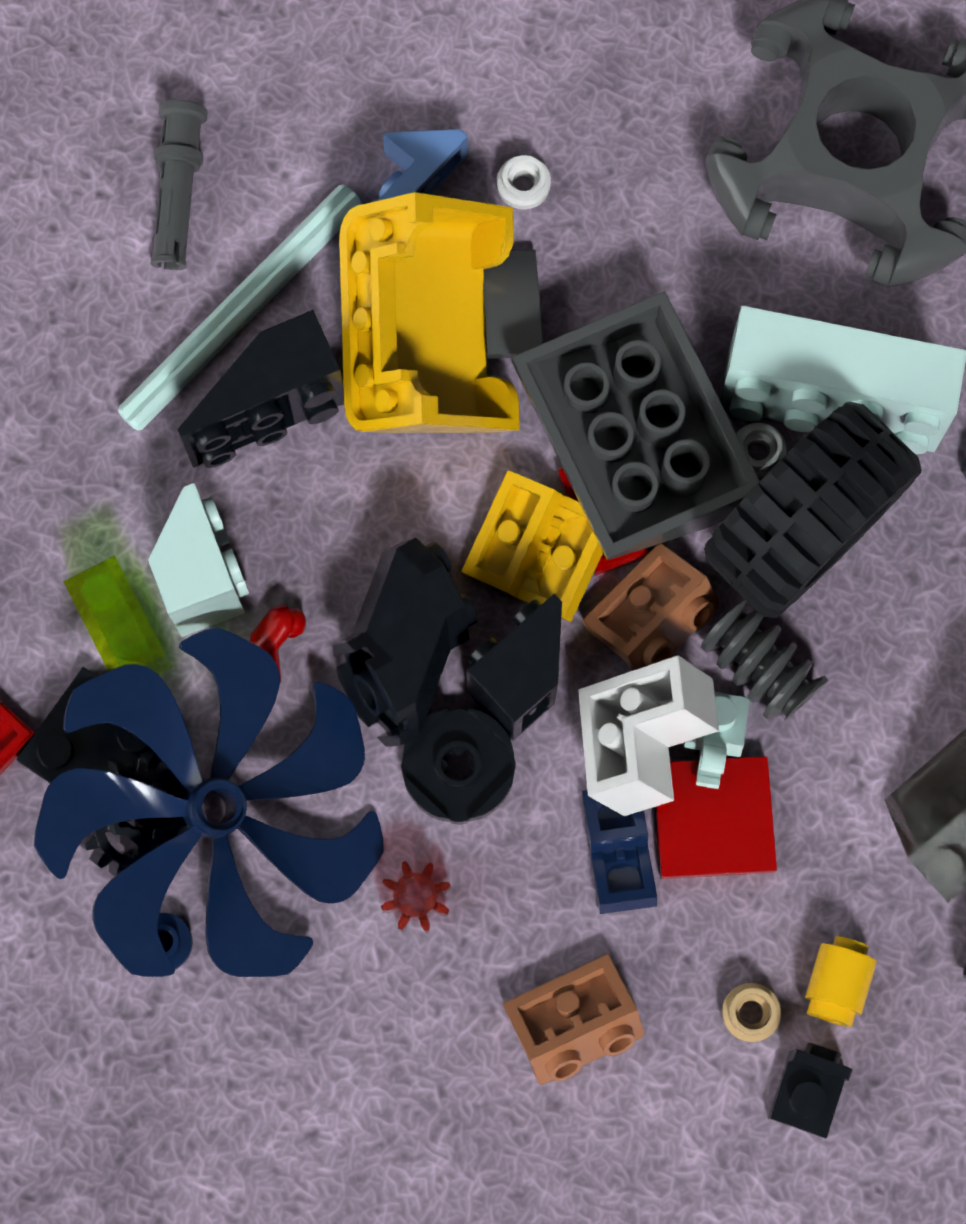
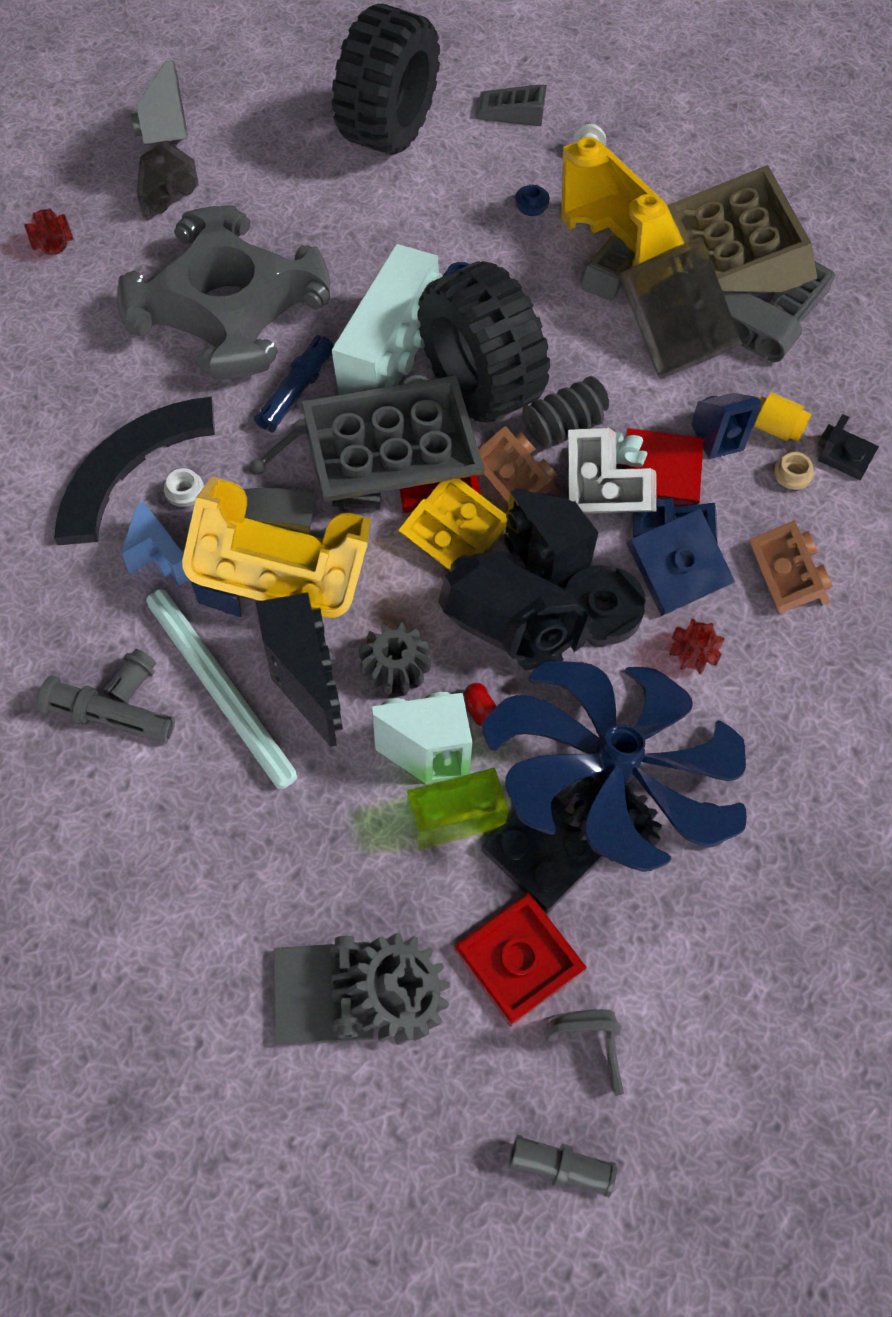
camera: 80 degrees left, 15 degrees down
none -> black tile [54,396,215,546]
none -> dark grey pin [103,649,156,704]
none -> dark grey hinge [250,419,306,474]
none -> dark blue pin [254,335,334,433]
none -> dark grey gear [359,621,431,696]
none -> dark blue plate [626,508,735,616]
none -> dark blue slope [691,393,762,459]

